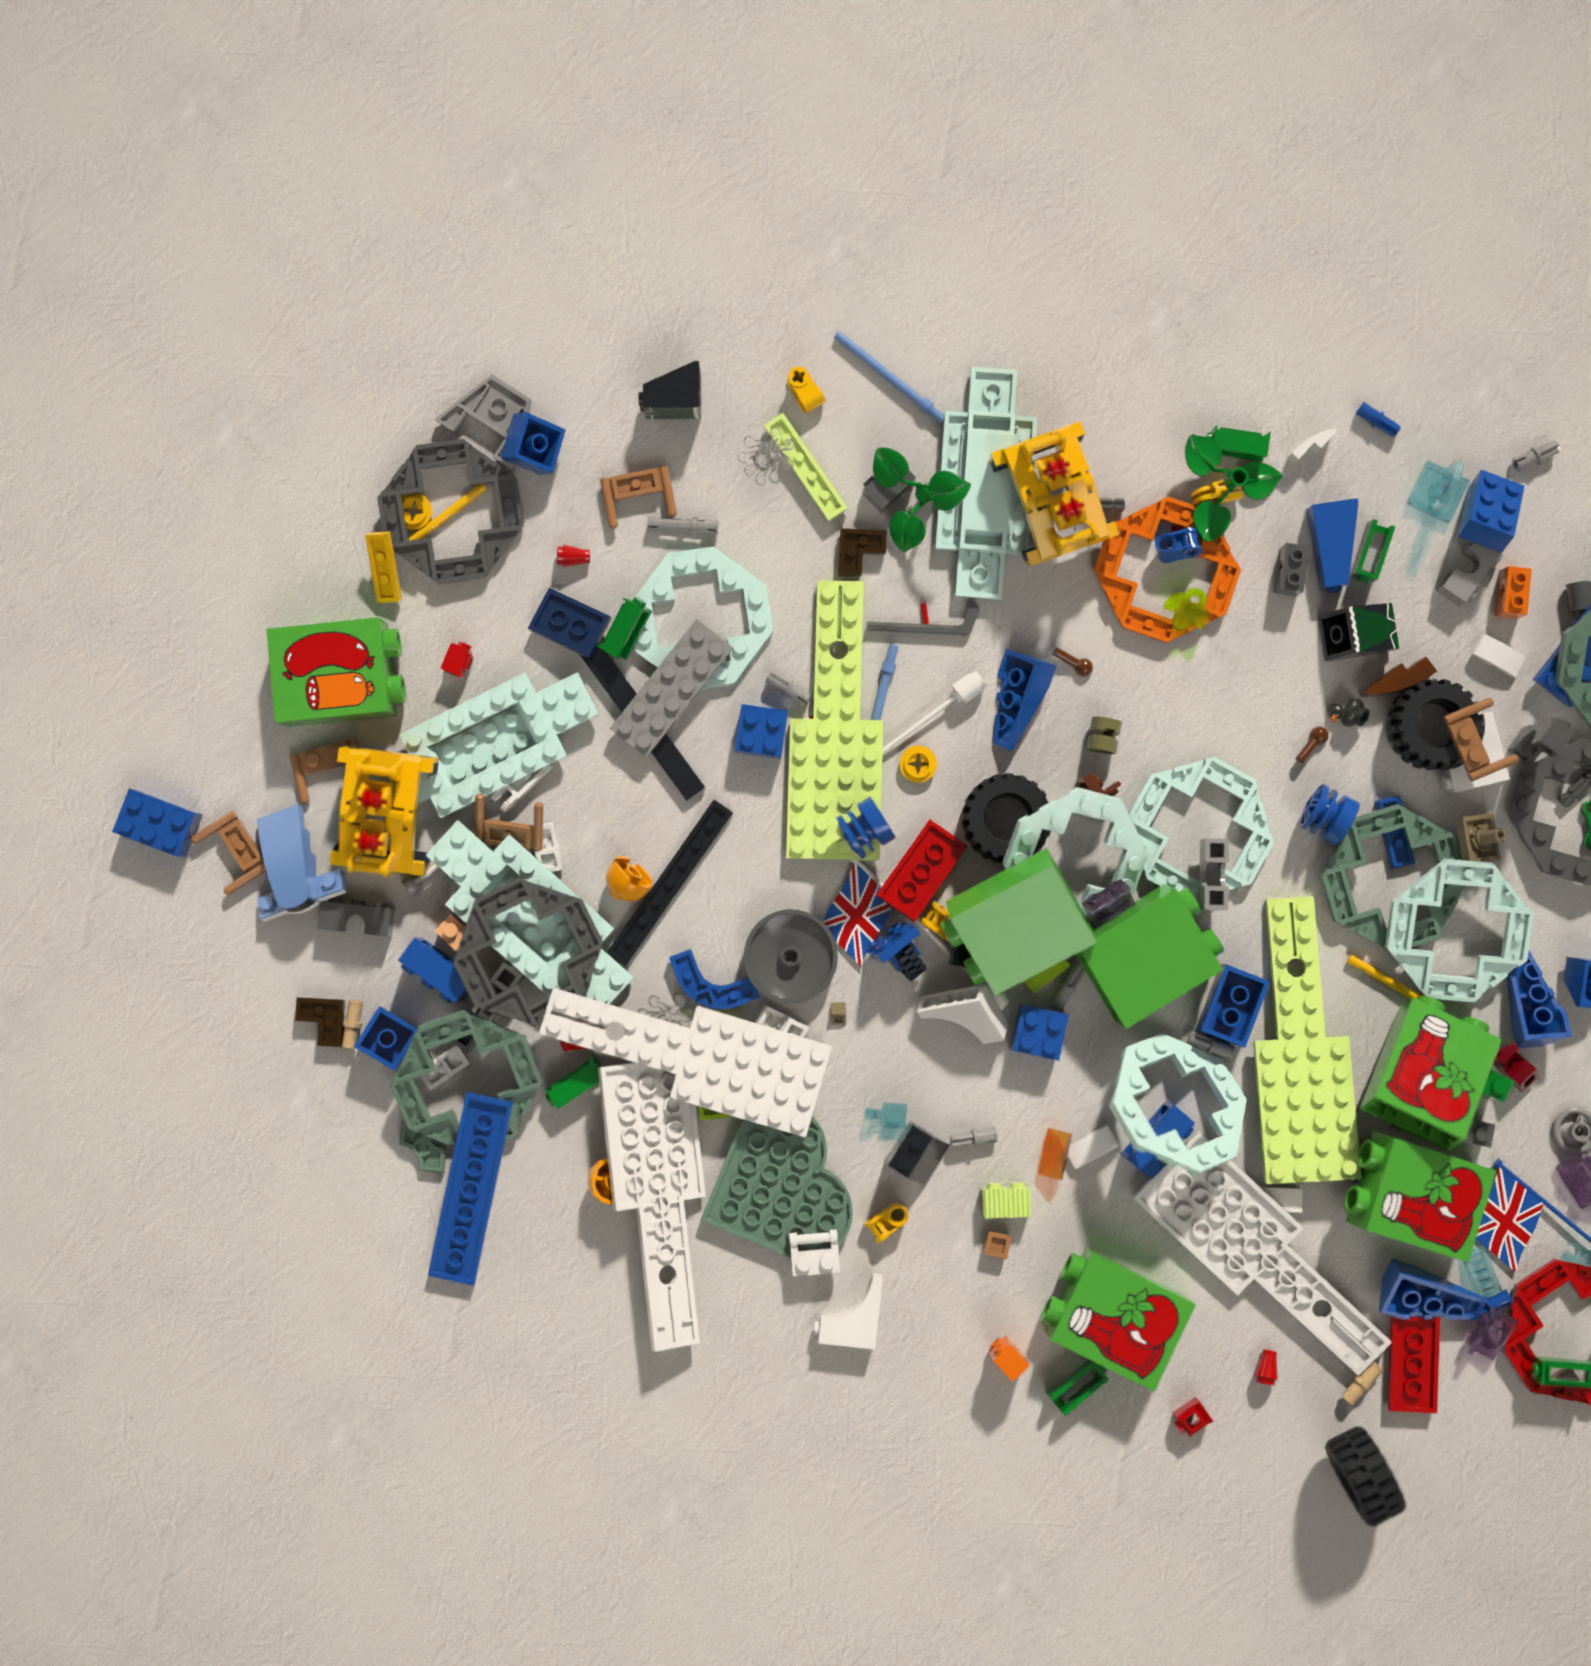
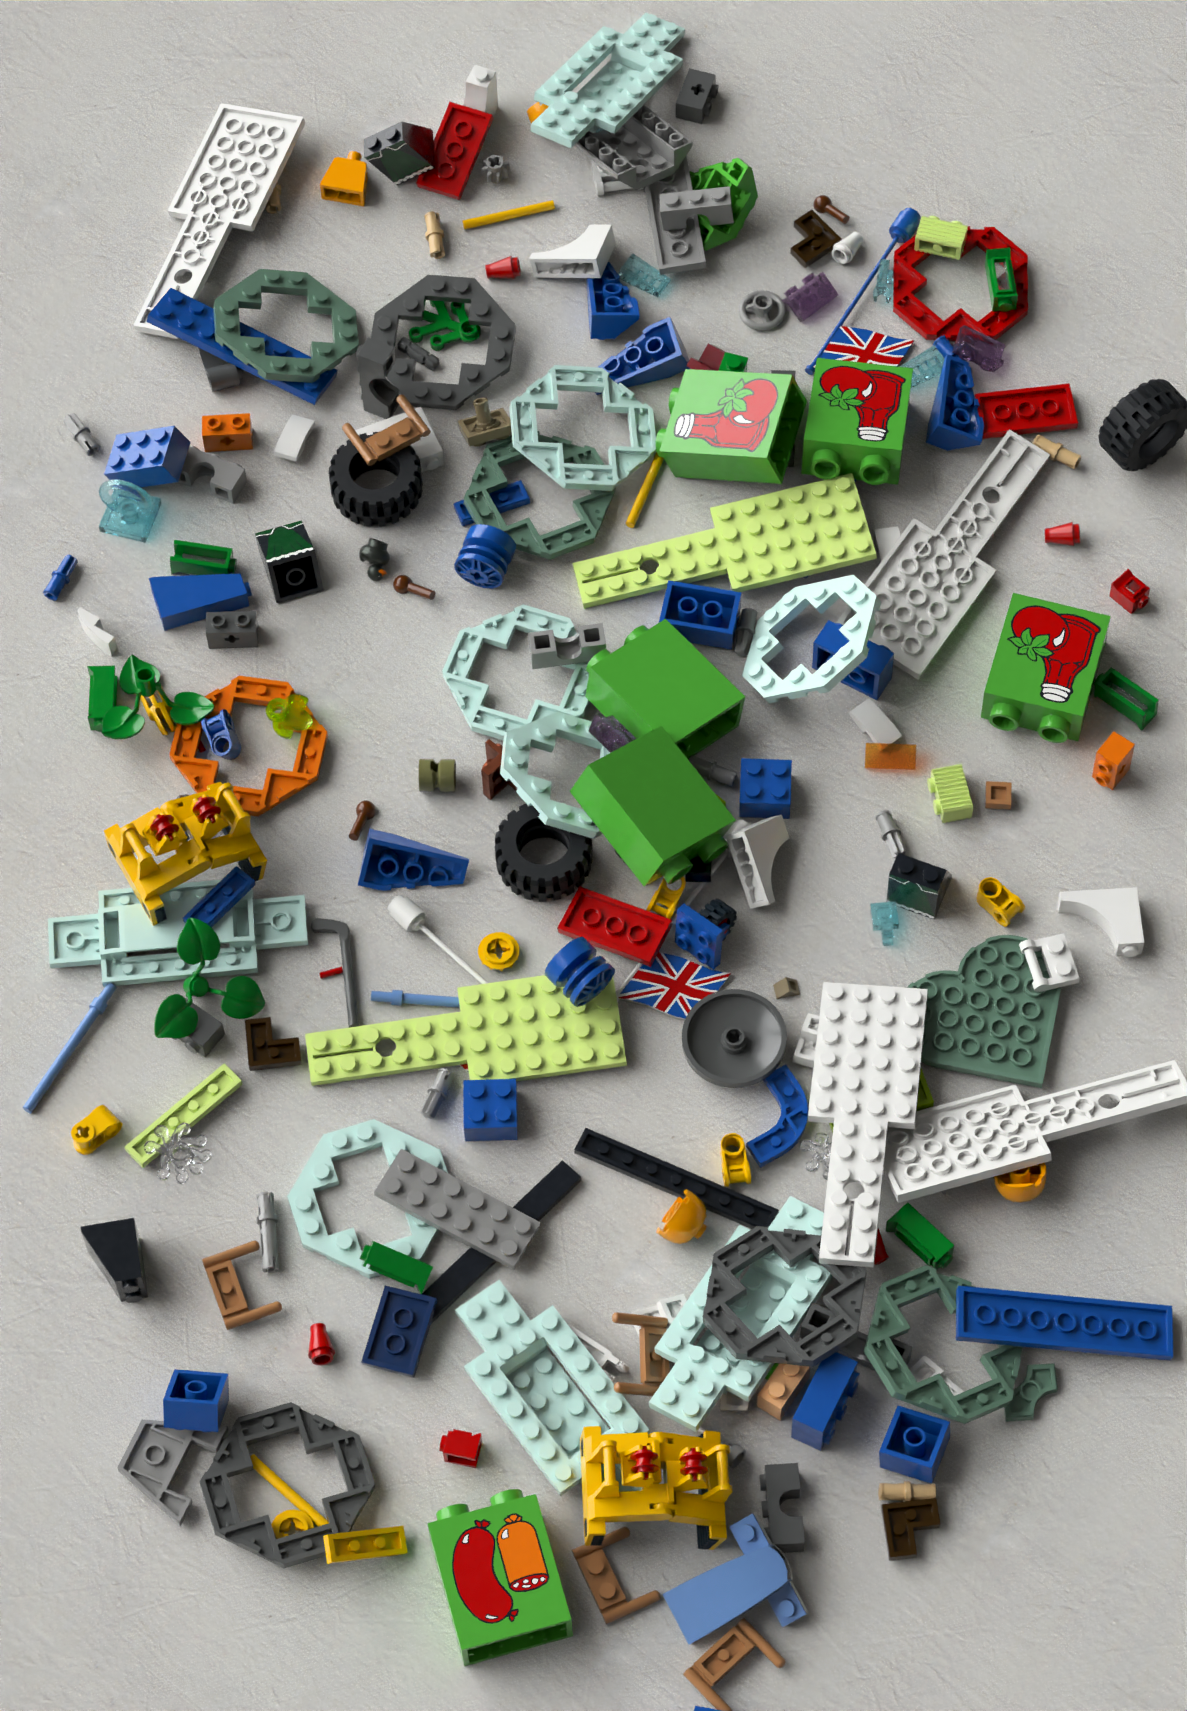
camera: 95 degrees left, 25 degrees down
reddish brown slope [1359,657,1437,697] -> none
none -> blue tile [183,866,256,928]
none -> yellow piece [720,1133,751,1187]

